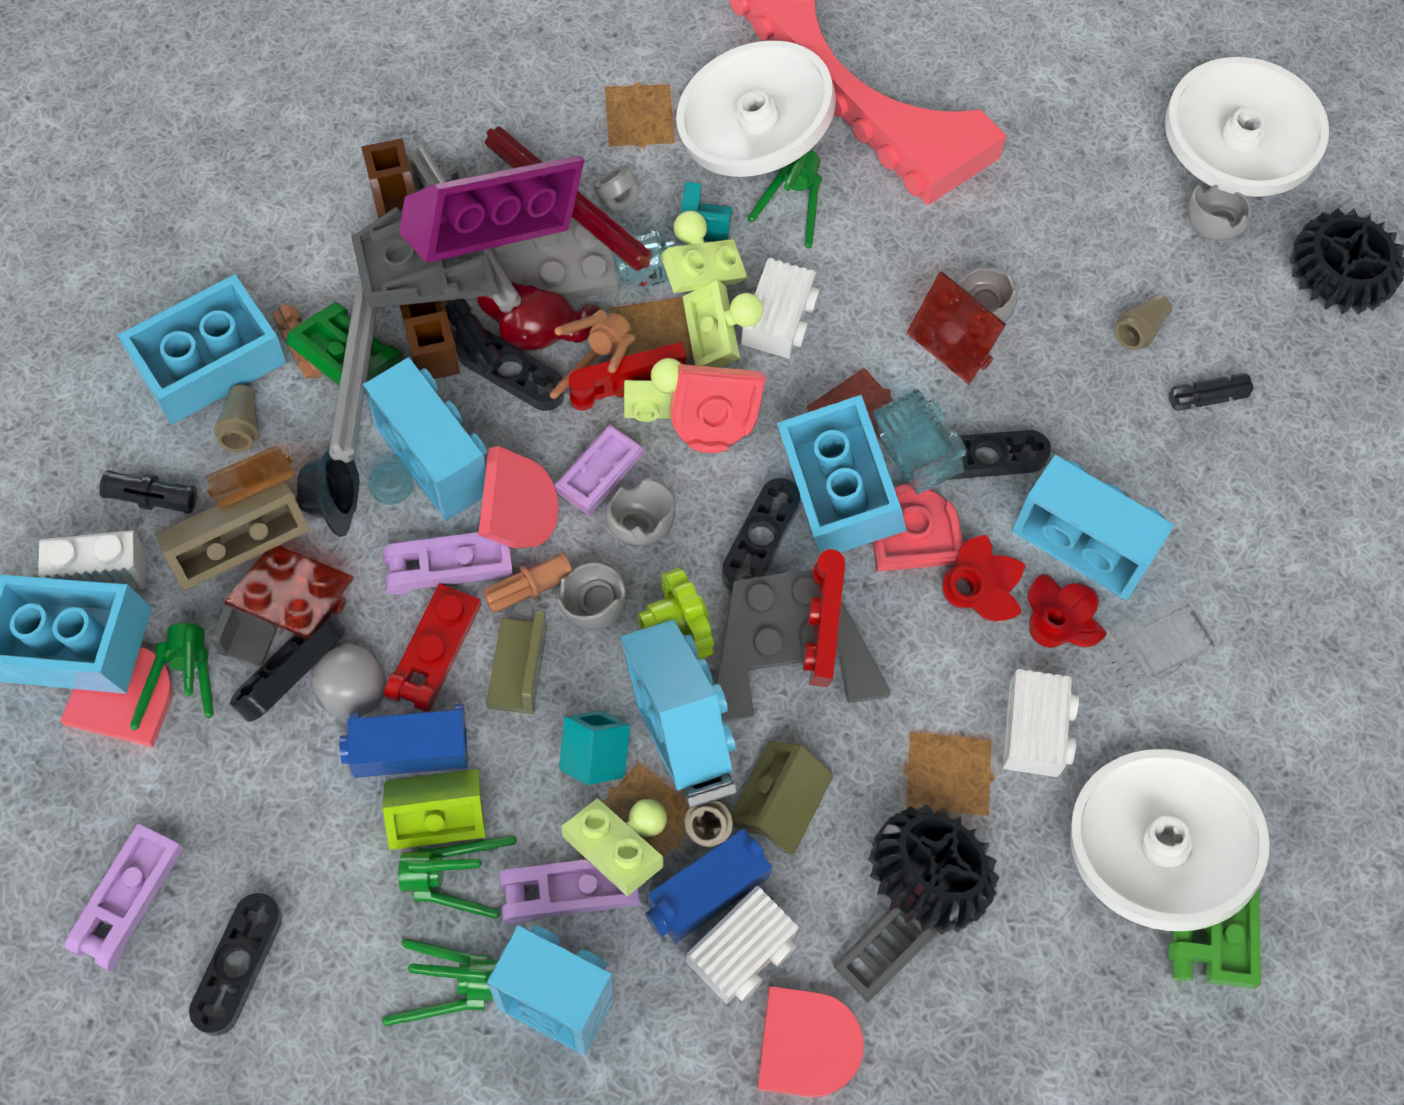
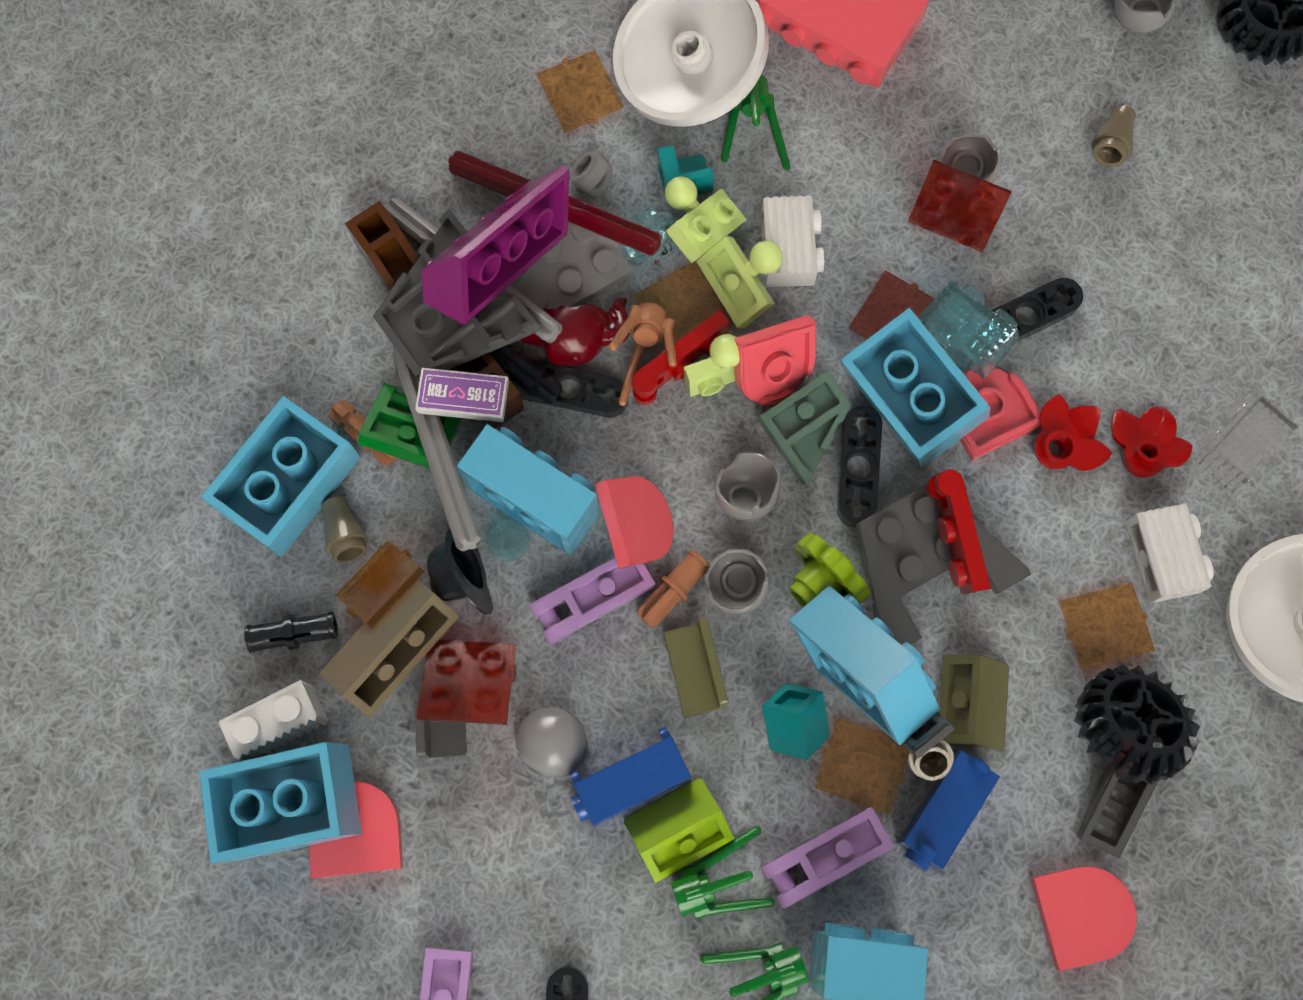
camera: 15 degrees left, 10 degrees up
green plant [130,623,214,730] -> none
black beam [230,610,346,722] -> none
red plate [384,583,482,713] -> none
lavender plate [554,424,644,516] -> none
yellowish green plate [561,798,667,897] -> none
white brick [685,886,799,1005] -> none
medium azure brick [1011,455,1175,601] -> none
black axle [1169,373,1254,411] -> none
none -> tile [415,368,509,422]
none -> sand green wing [757,371,852,485]

